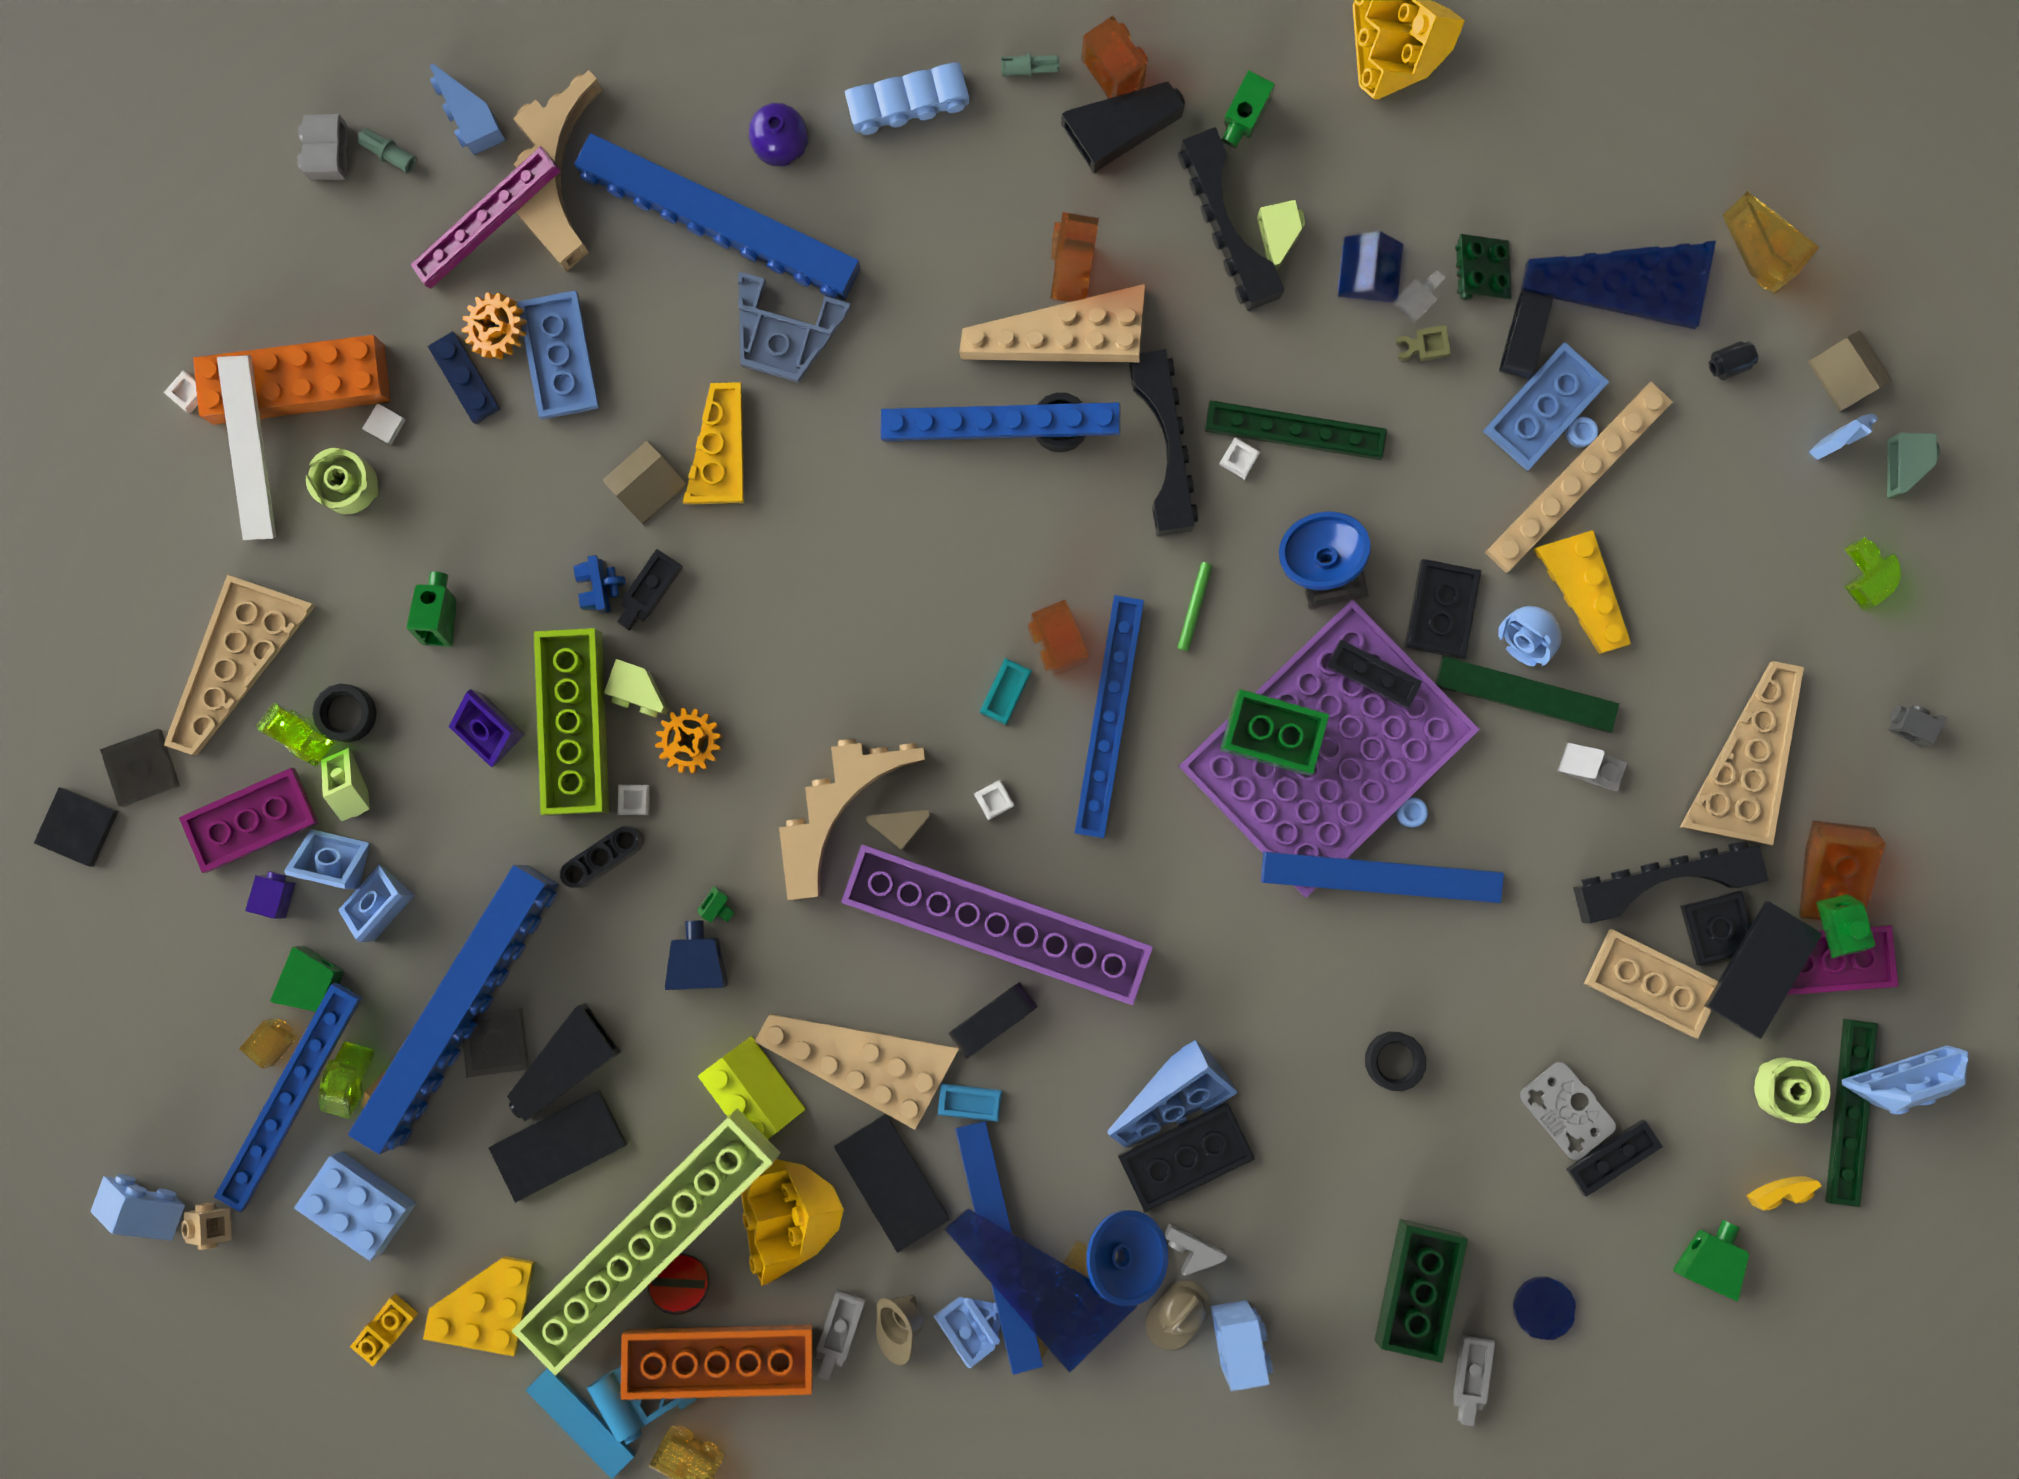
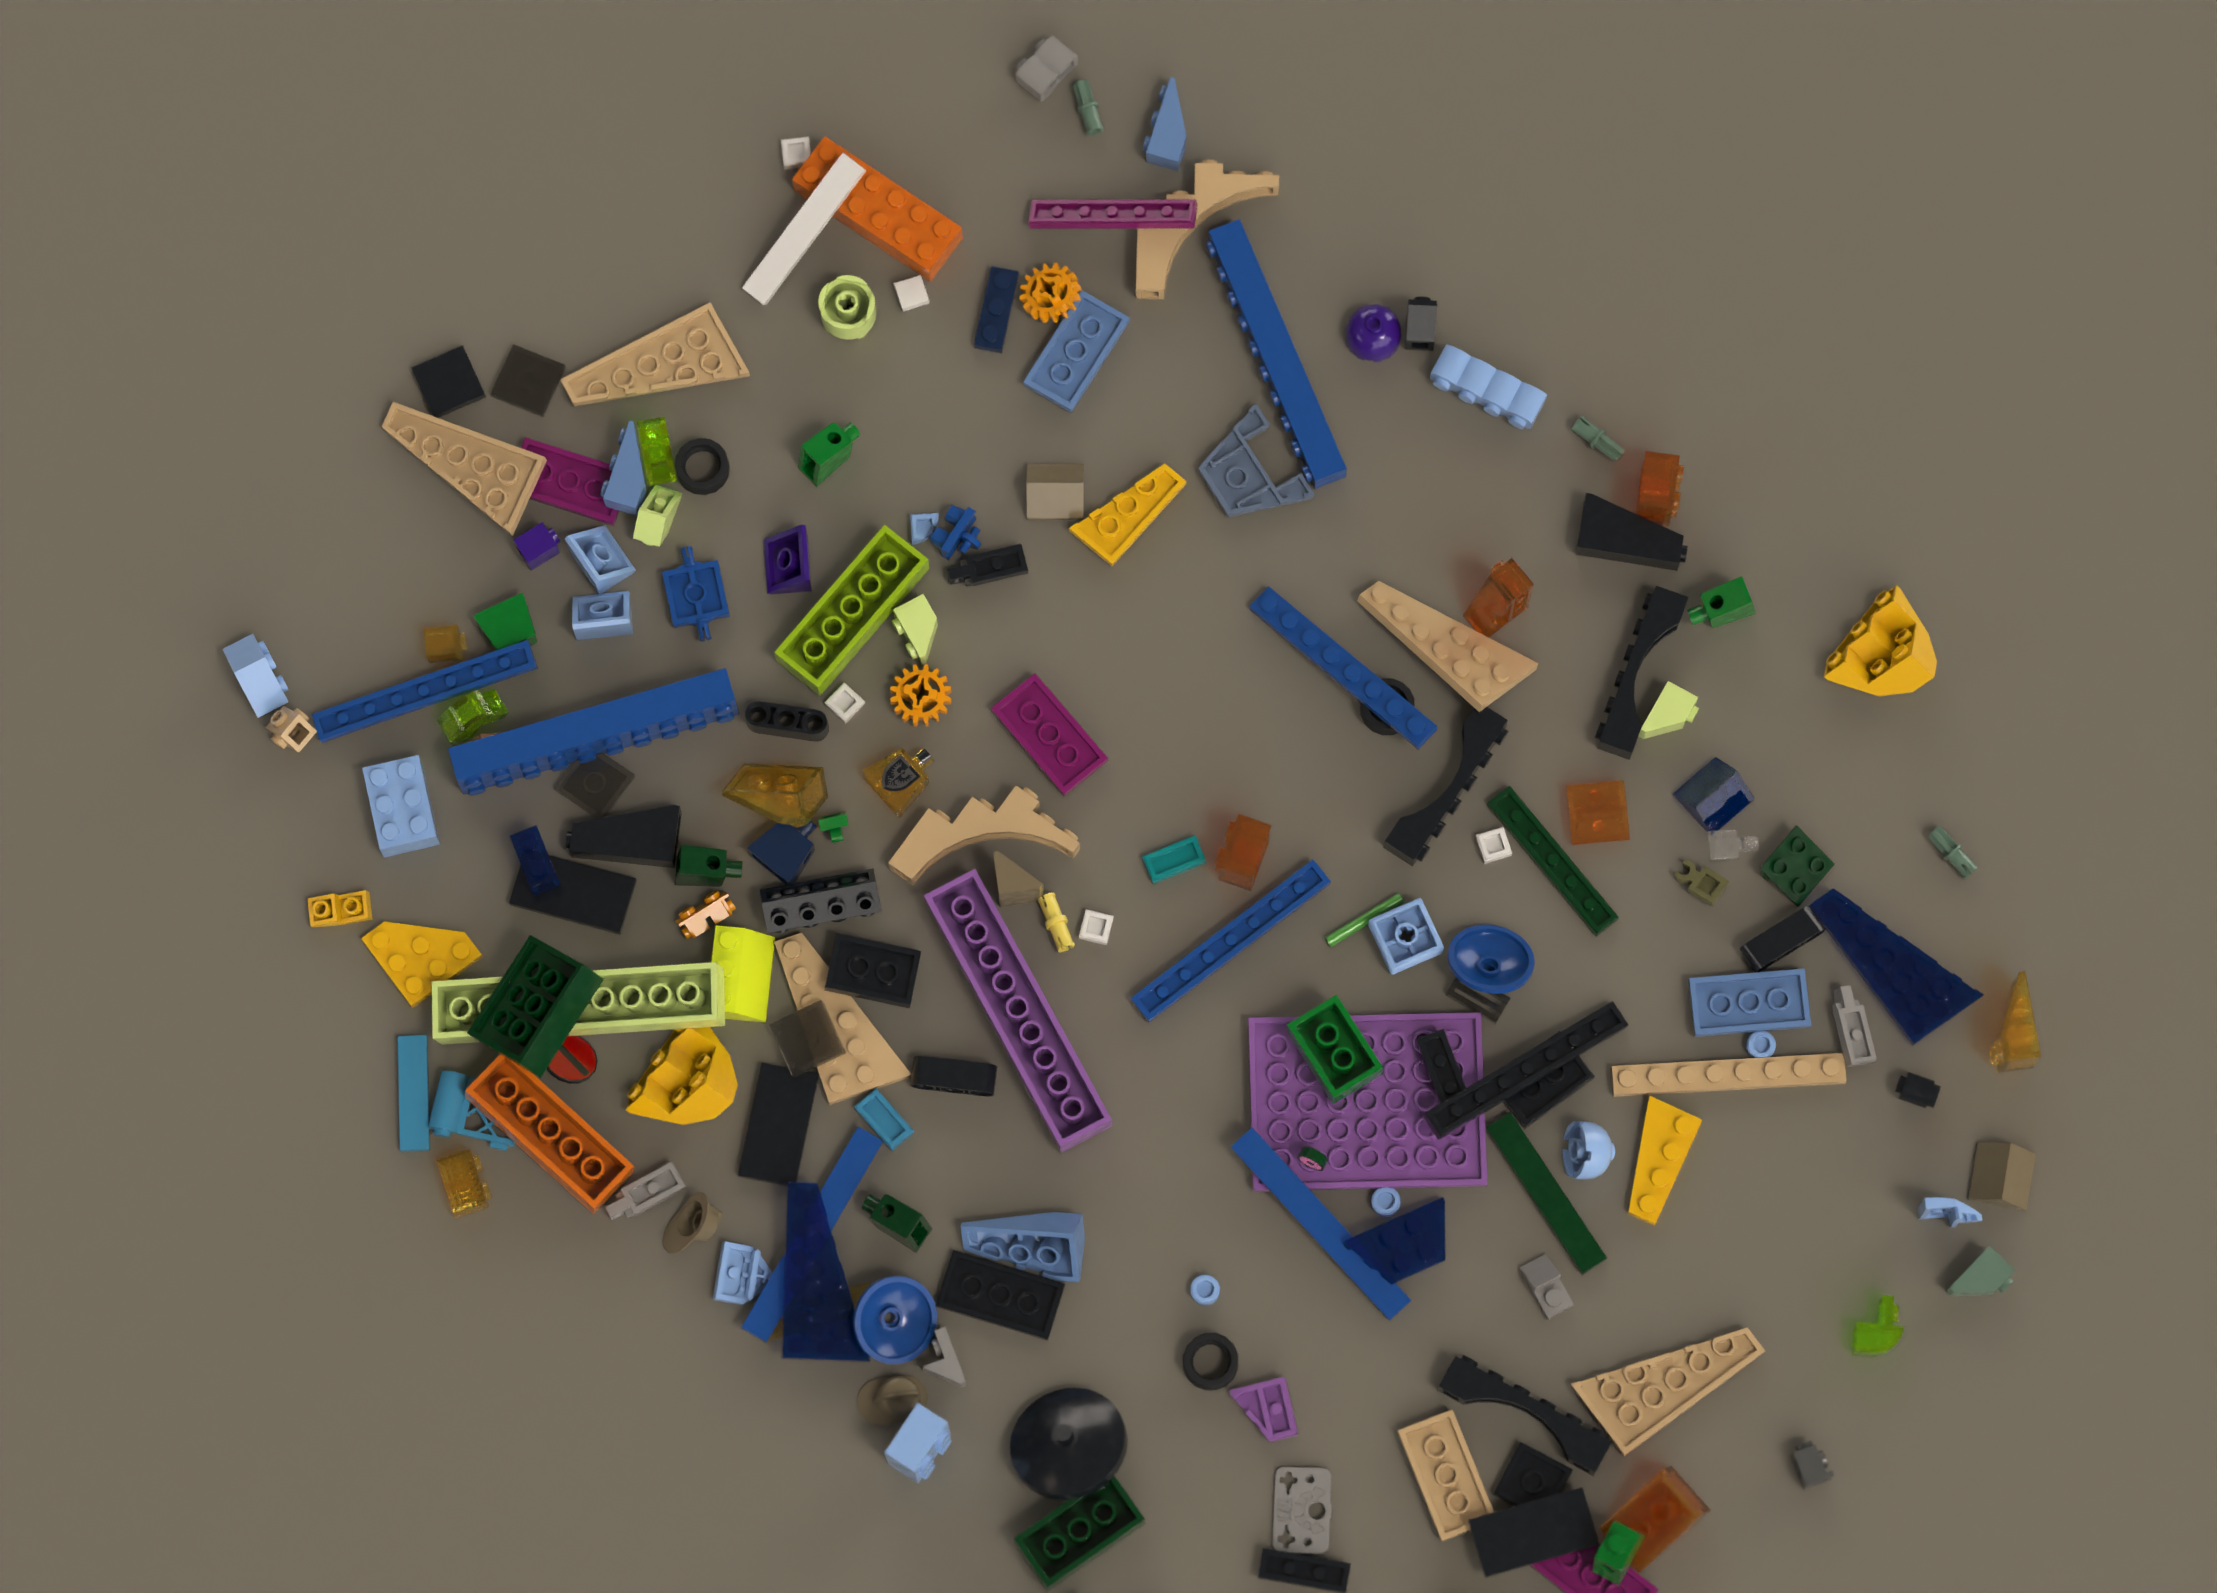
camera: 45 degrees right, 10 degrees down
none -> tan wing [382,402,547,536]
none -> dark green slope [467,935,604,1078]
none -> clear blue brick [510,825,560,896]
none -> medium blue slope [601,420,647,516]
none -> blue plate [662,546,730,641]
none -> dark green torso [675,845,742,887]
none -> light orange hinge [675,890,736,939]
none -> clear yellow slope [722,763,828,827]
none -> black brick [760,868,882,933]
none -> clear smoke tile [769,1000,846,1078]
none -> black plate [824,933,921,1008]
none -> clear yellow torso [862,748,934,818]
none -> dark green torso [862,1194,932,1253]
none -> light blue tile [910,513,939,545]
none -> magenta plate [991,673,1108,796]
none -> black dish [1010,1388,1128,1500]
none -> light yellow pin [1037,893,1075,953]
none -> light blue tile [1190,1275,1220,1305]
none -> medium lavender wing [1229,1377,1299,1442]
none -> dark green tile [1297,1146,1328,1171]
none -> clear blue wing [1343,1197,1446,1285]
none -> light blue brick [1368,898,1444,975]
none -> black slope [1405,296,1437,351]
none -> black tile [1423,1001,1629,1140]
none -> clear orange slope [1566,780,1630,845]
none -> light grey hinge [1832,985,1877,1067]
none -> sand green axle [1928,826,1978,879]

